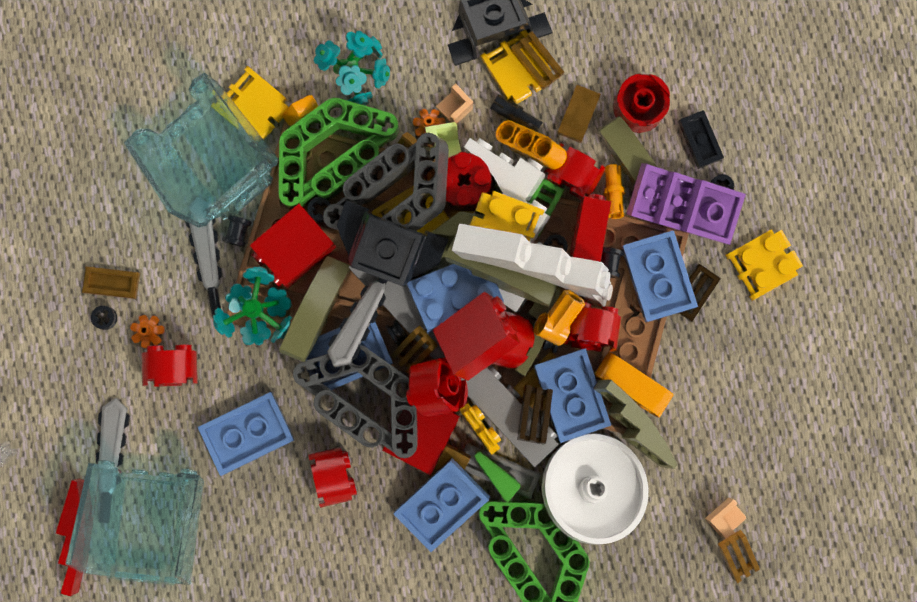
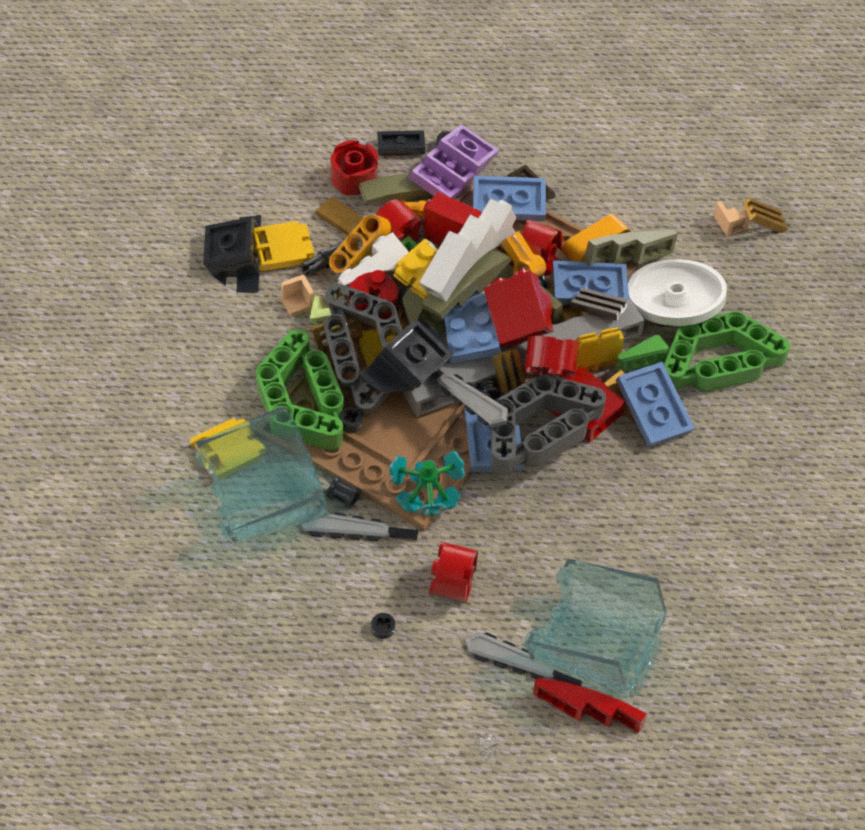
camera: 70 degrees left, 30 degrees down
pearl gold tile [82,266,140,299] -> none
orange plant [130,315,165,349] -> none
medium blue plate [198,392,295,476] -> none
red brick [250,204,337,289] -> none
olive slope [279,256,351,362] -> none
light orange brick [282,95,318,126] -> none
red brick [308,447,357,508] -> none
teal plant [314,31,390,106] -> none
orange plant [413,109,446,138] -> none
pearl gold tile [511,31,564,90] -> none
yellow plate [725,229,803,301] -> none

